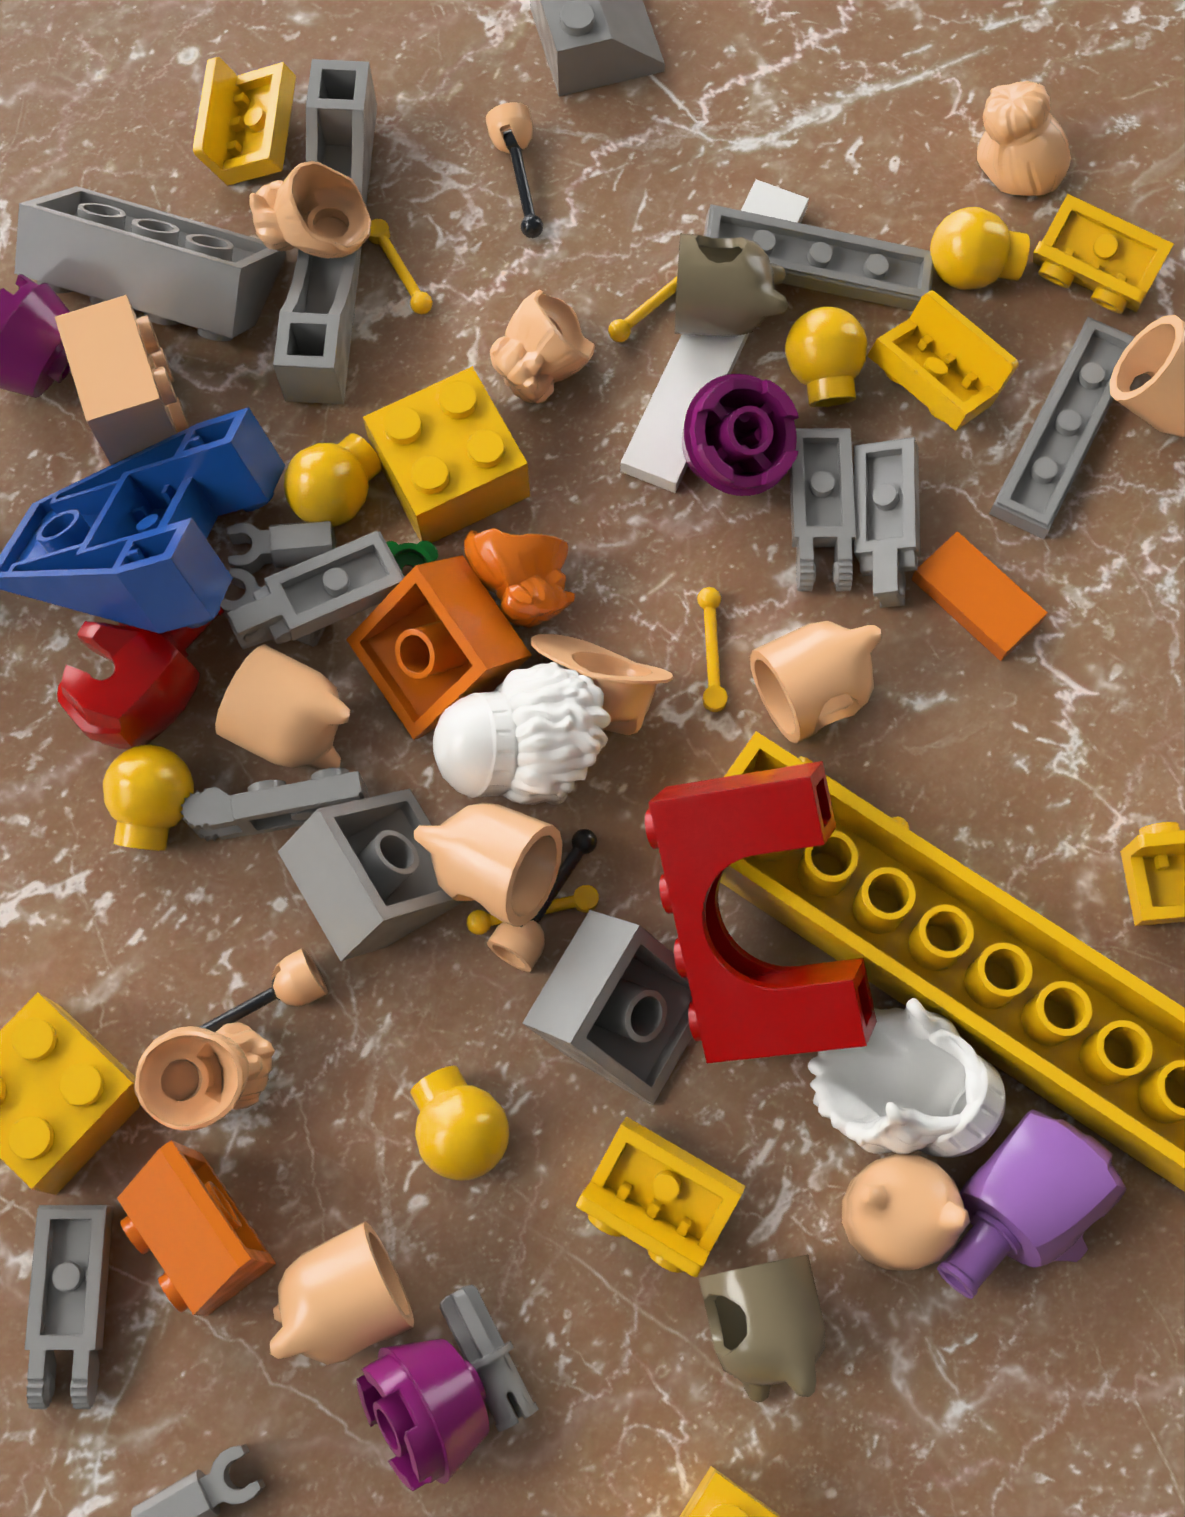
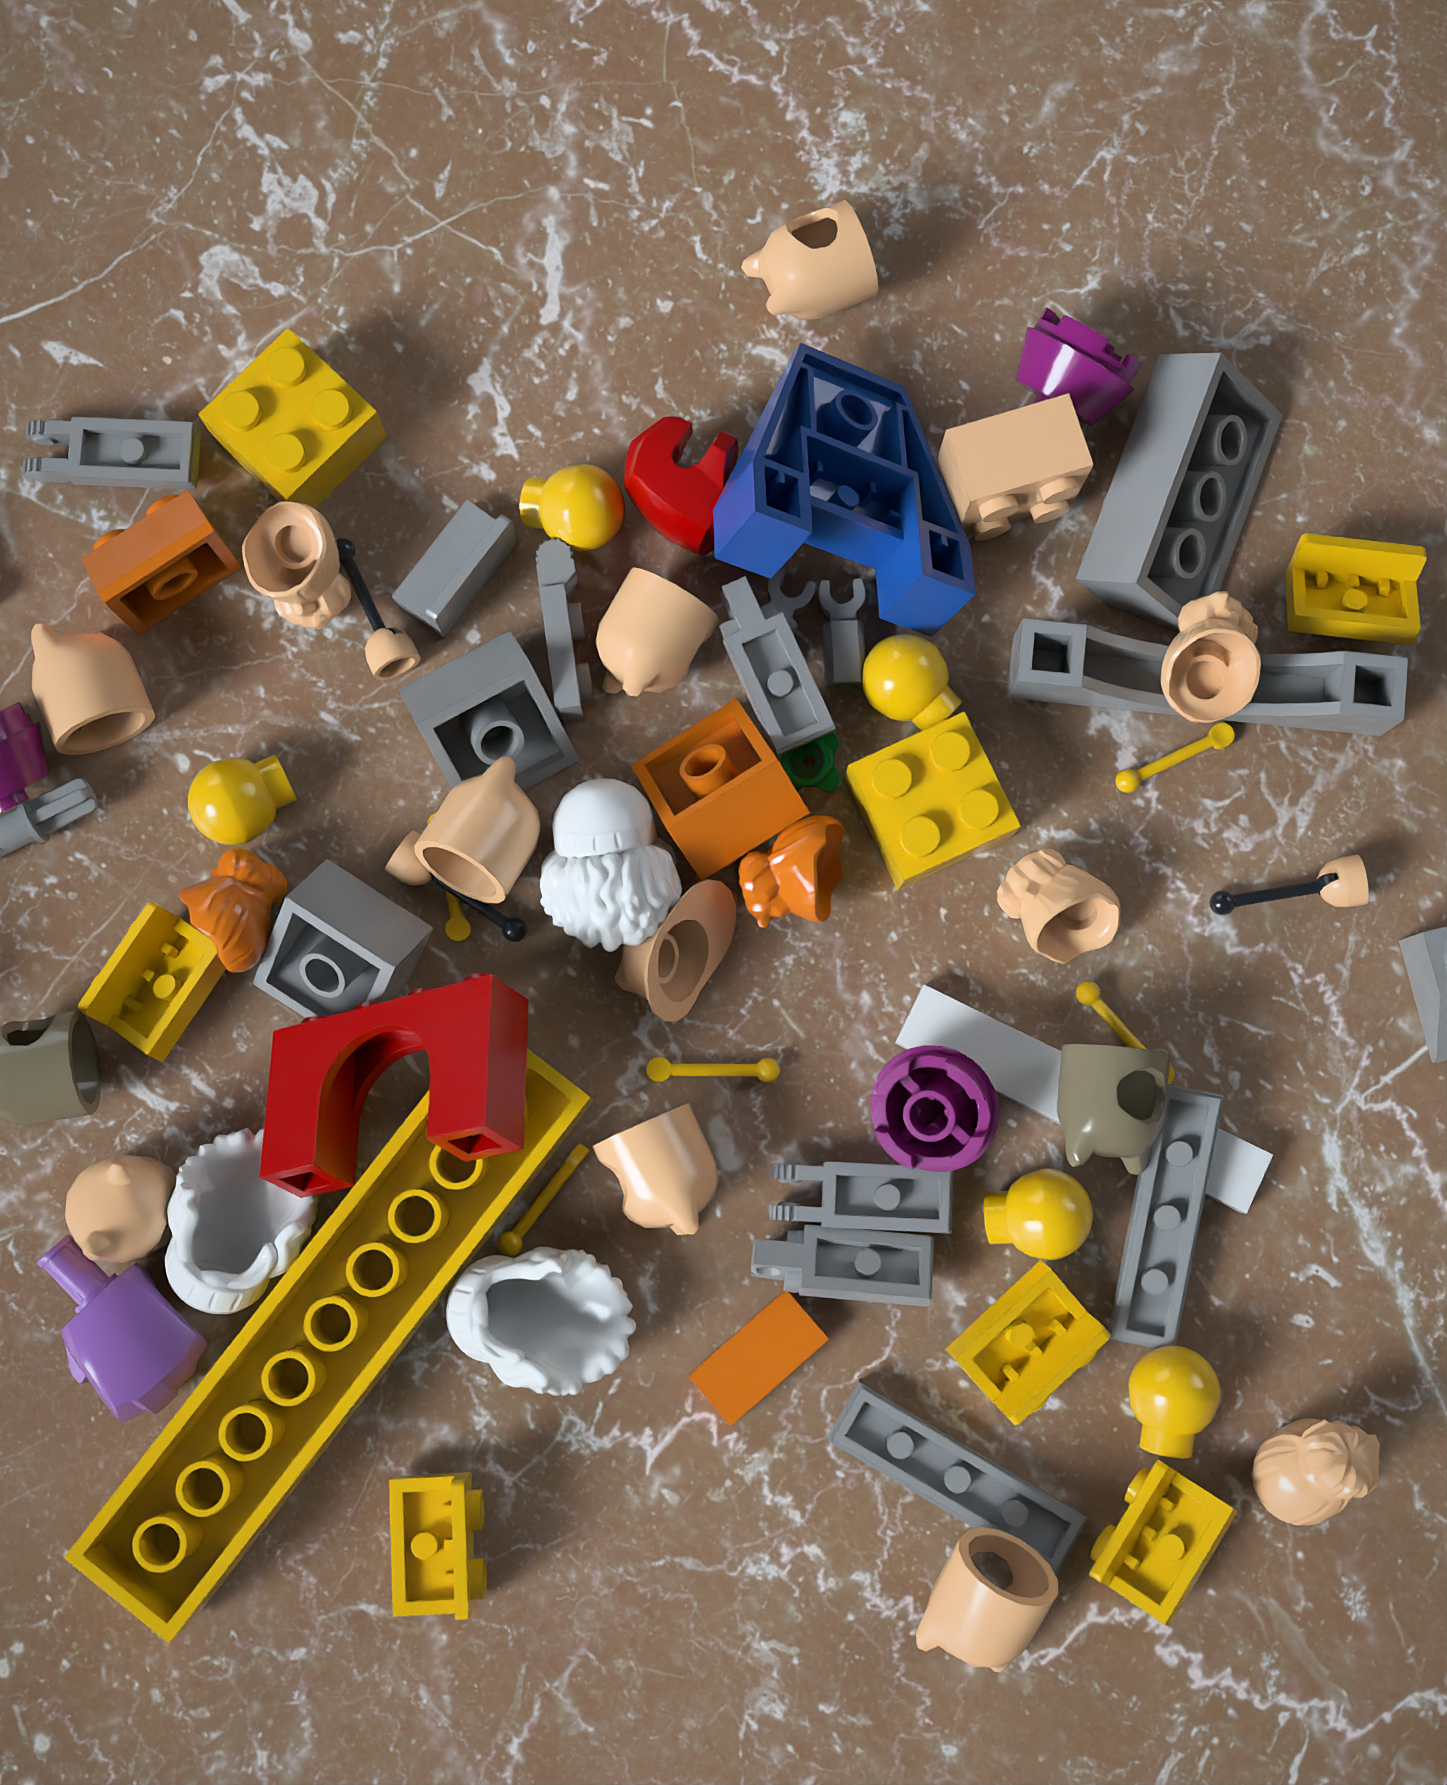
camera: 90 degrees right, 10 degrees up
none -> orange hair [178,847,287,973]
none -> light grey panel [392,499,519,638]
none -> white hair [446,1247,636,1396]

